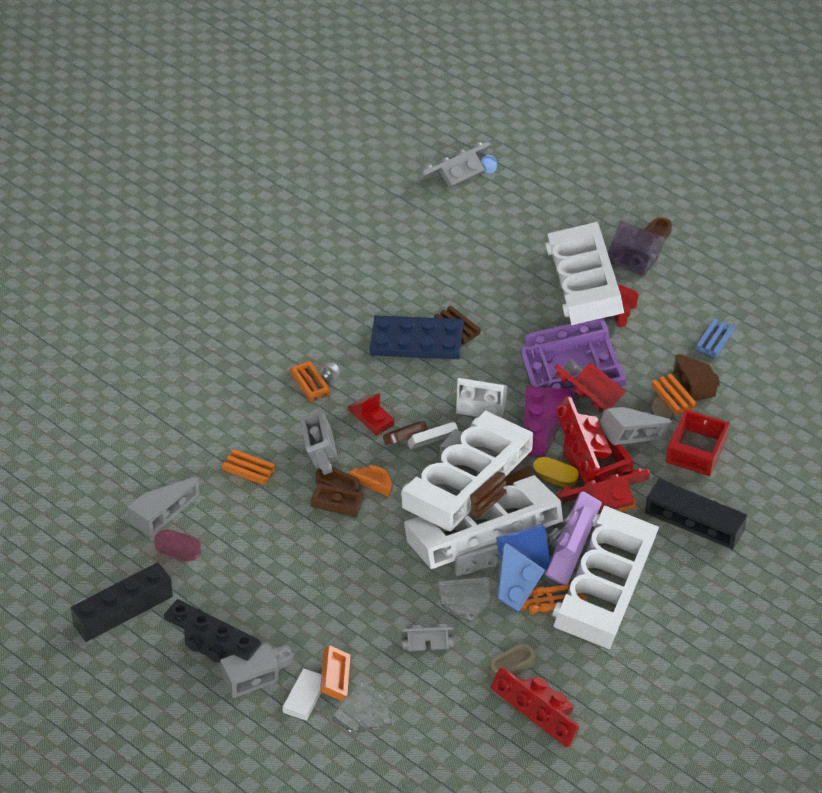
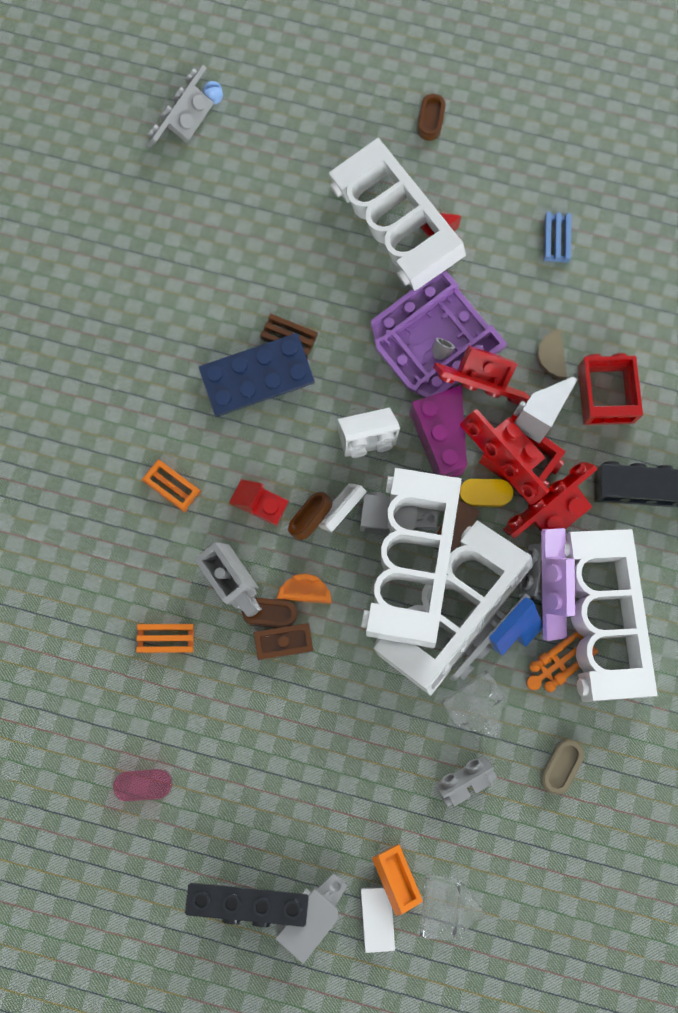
camera: 30 degrees left, 30 degrees up
black brick [71,562,173,642] -> none
light grey slope [127,477,200,537] -> none
light grey hinge [320,362,340,382] -> none
reddish brown tile [470,471,507,518] -> none
red bracket [491,667,580,747] -> none
medium blue wing [496,543,545,612] -> none
clear purple slope [608,221,666,276] -> none
orange tile [651,373,696,416] -> none
reddish brown slope [674,354,720,401] -> none

